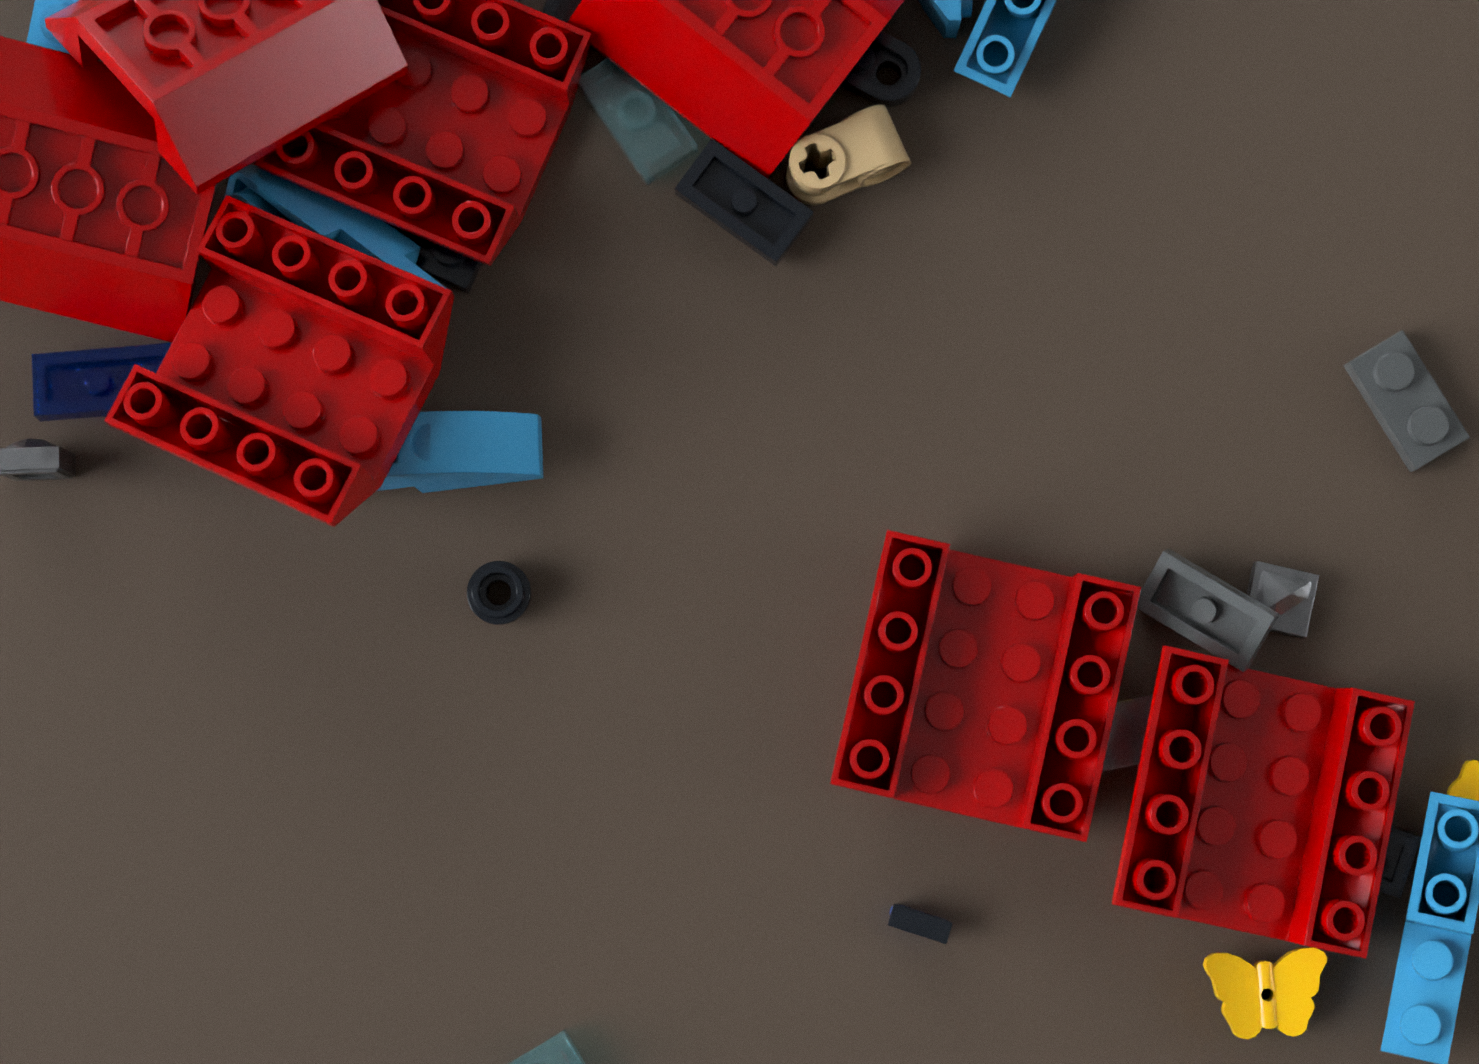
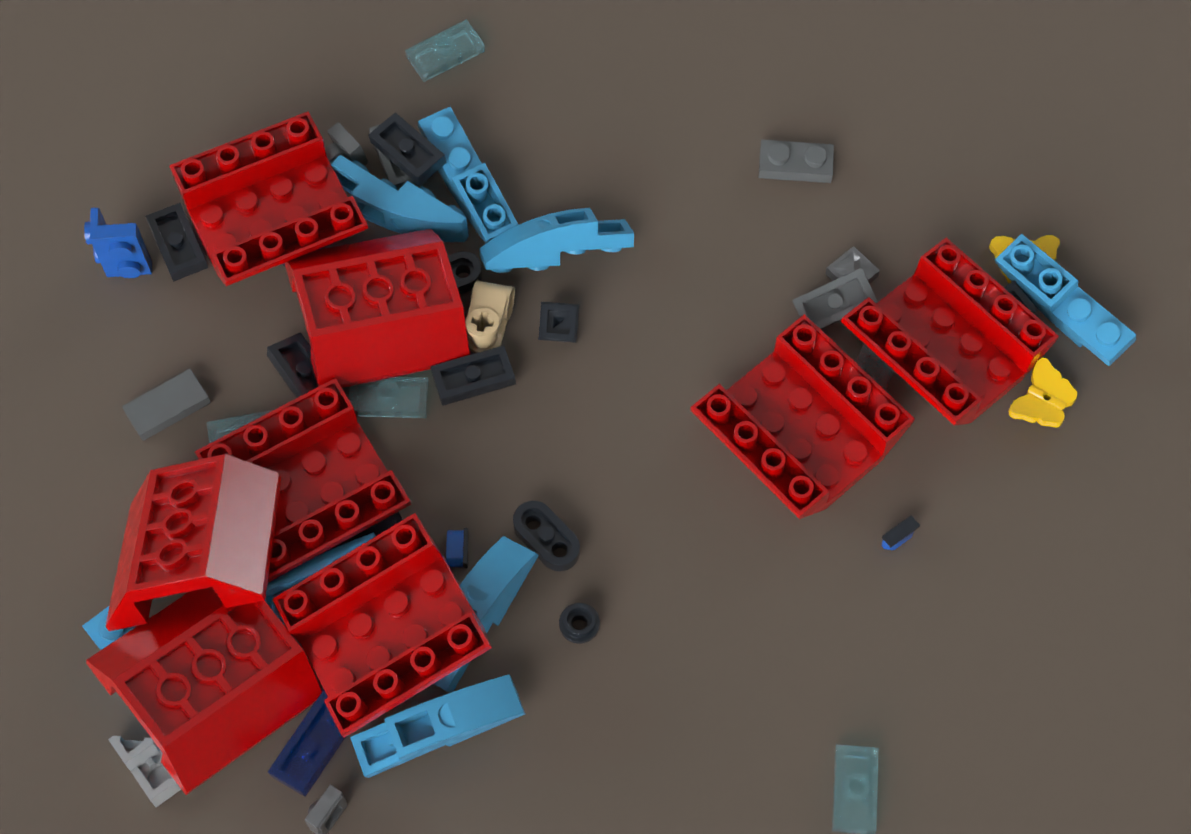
camera: 55 degrees left, 20 degrees down
none -> dark azure slope [350,675,525,778]
none -> blue piece [446,528,469,568]
none -> dark azure slope [480,207,634,273]
none -> black plate [513,501,580,571]
none -> black tile [538,302,580,343]

